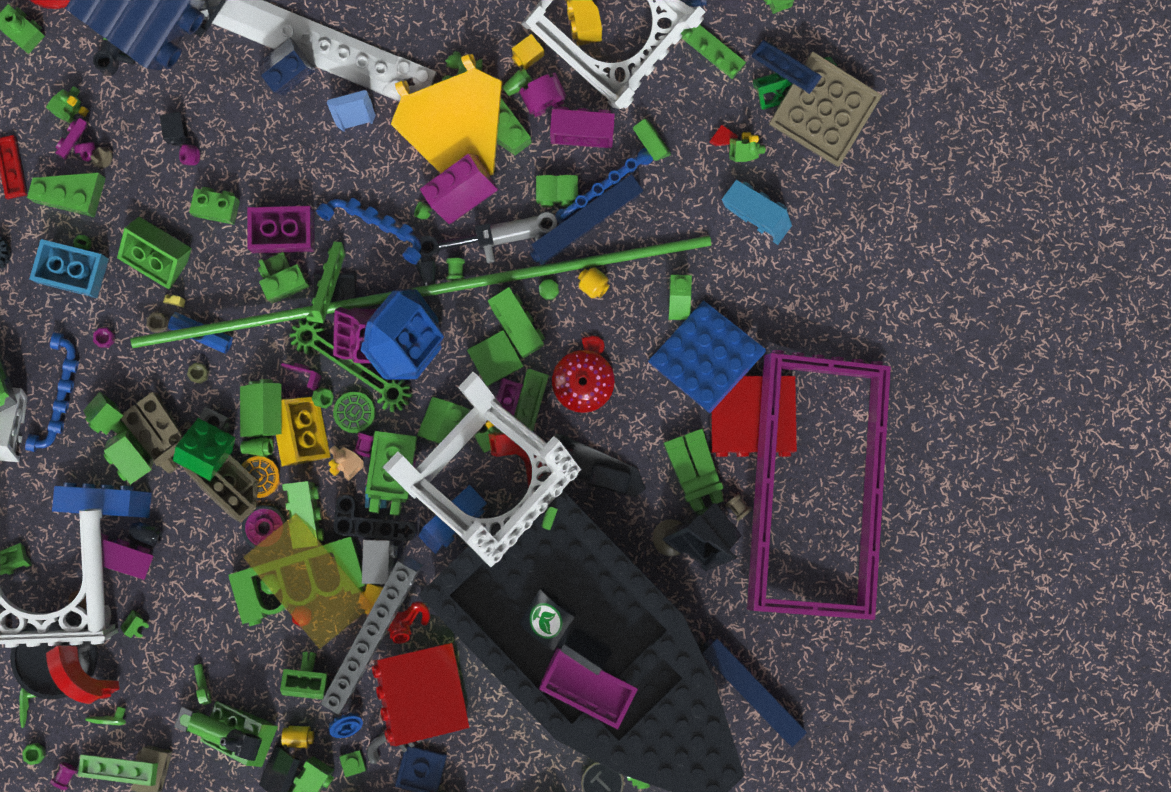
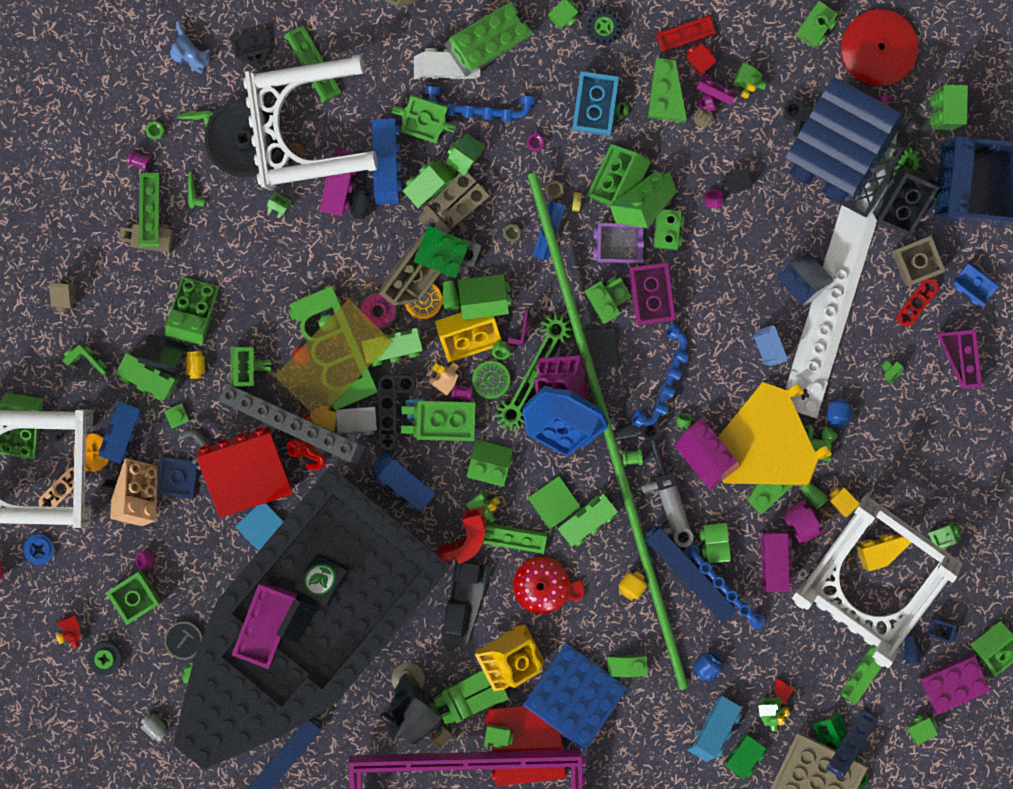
camera: 85 degrees right, 5 degrees up
red arch [46,645,120,704] -> none
piece [175,707,262,761] -> none
bright green bar [194,664,212,705] -> none
bright green hinge [306,241,345,323] -> none
blue gear [328,712,363,738] -> none
white arch [383,372,581,567] -> none
magenta slope [496,378,523,416] -> none
bright green tile [539,279,559,300] -> none
bright green tile [541,507,558,530] -> none
bright green slope [633,119,671,161] -> none
none -> dark azure tile [235,503,284,551]
none -> bright green plate [392,94,456,144]
none -> yellow slope [475,625,545,691]
none -> bright green brick [484,724,513,748]
none -> window [593,223,644,264]
none -> bright green wedge [610,172,677,228]
none -> red brick [685,44,716,76]
none -> blue head [694,652,723,681]
none -> green brick [723,732,766,780]
none -> blue head [827,398,853,428]

